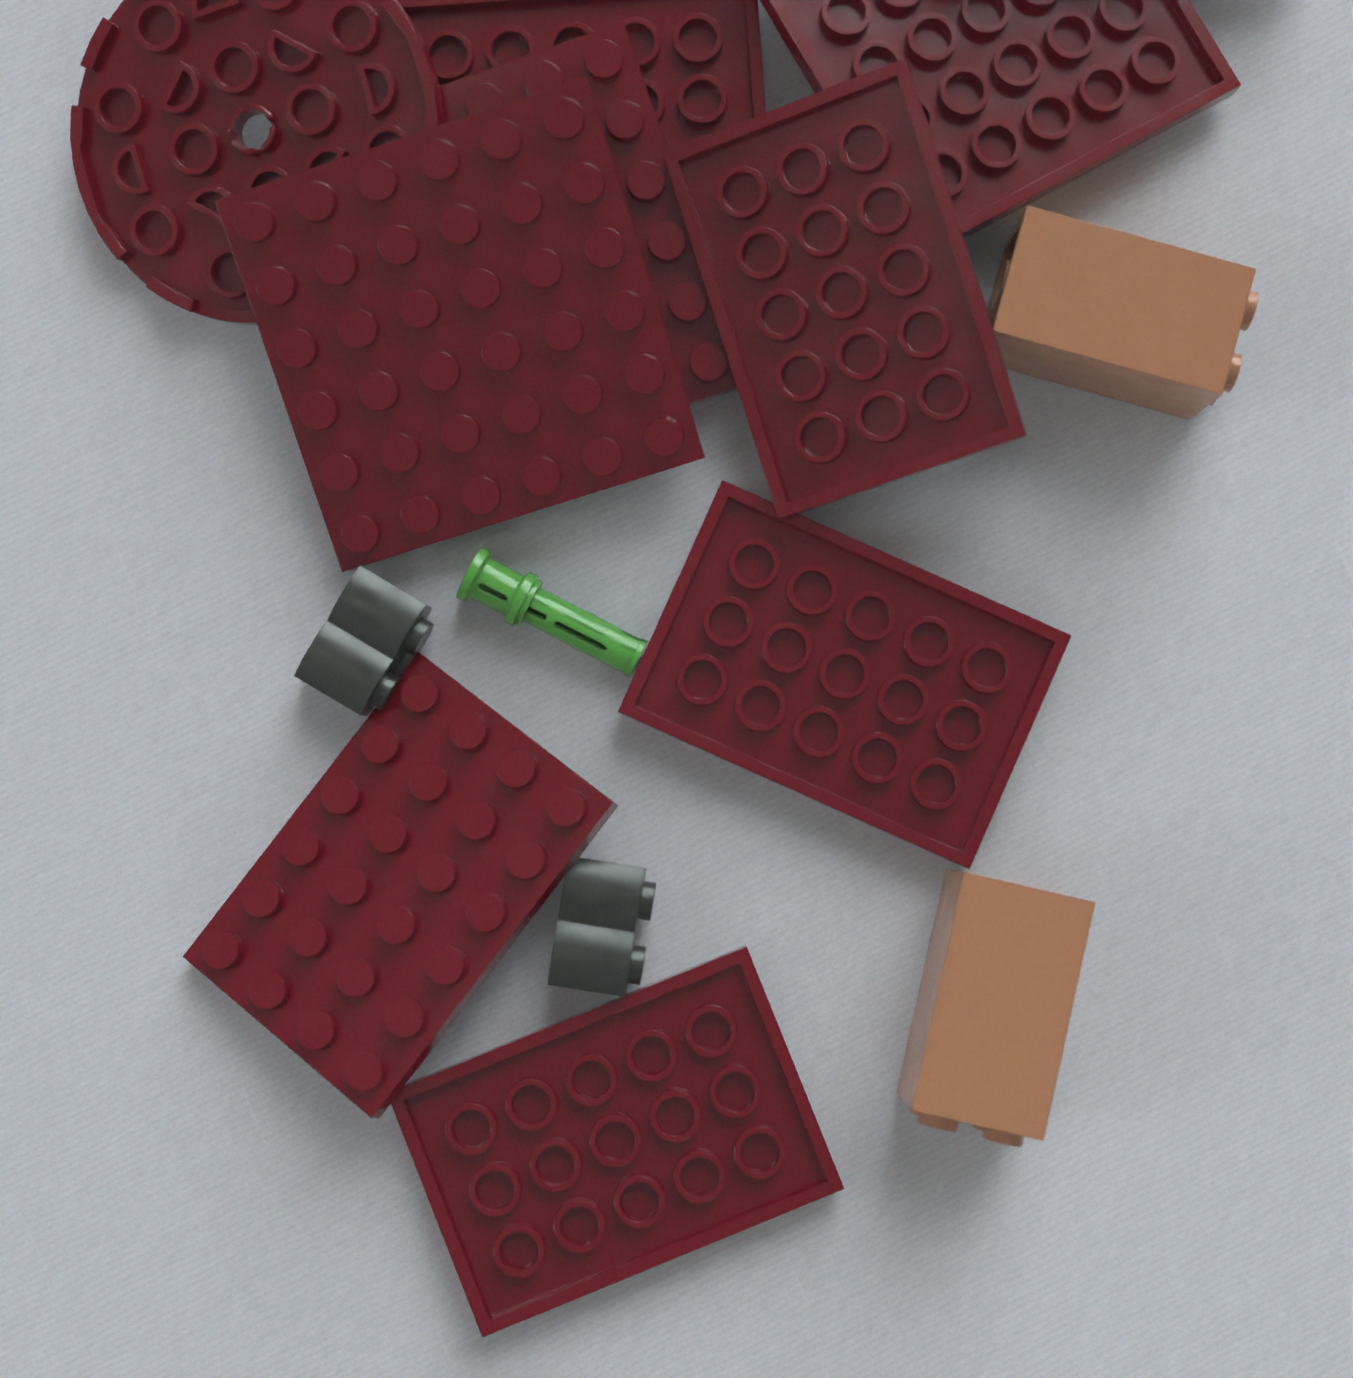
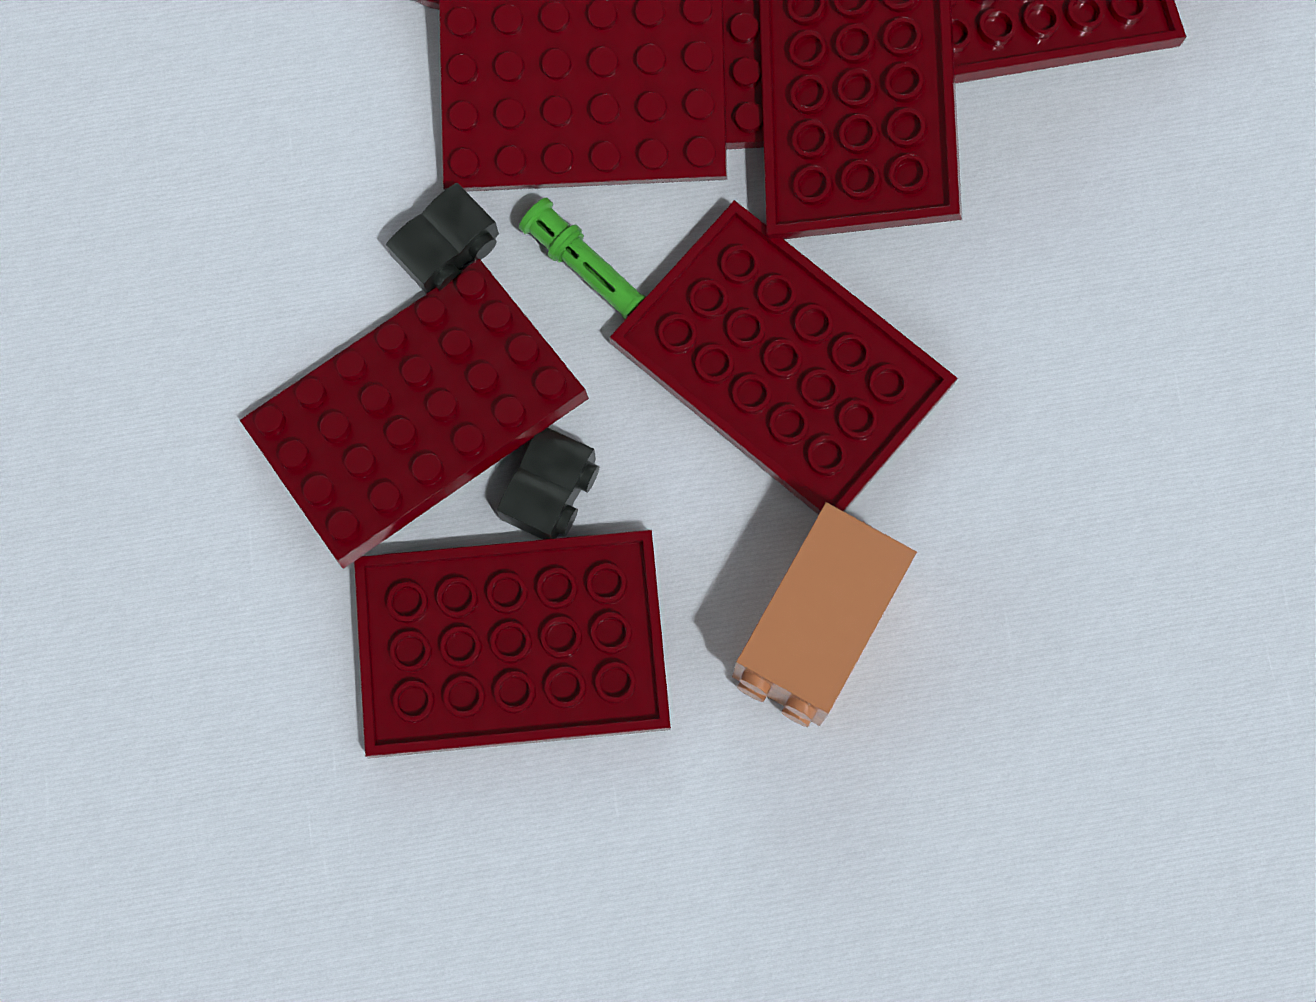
camera: 20 degrees right, 10 degrees down
nougat brick [987,205,1259,420] -> none

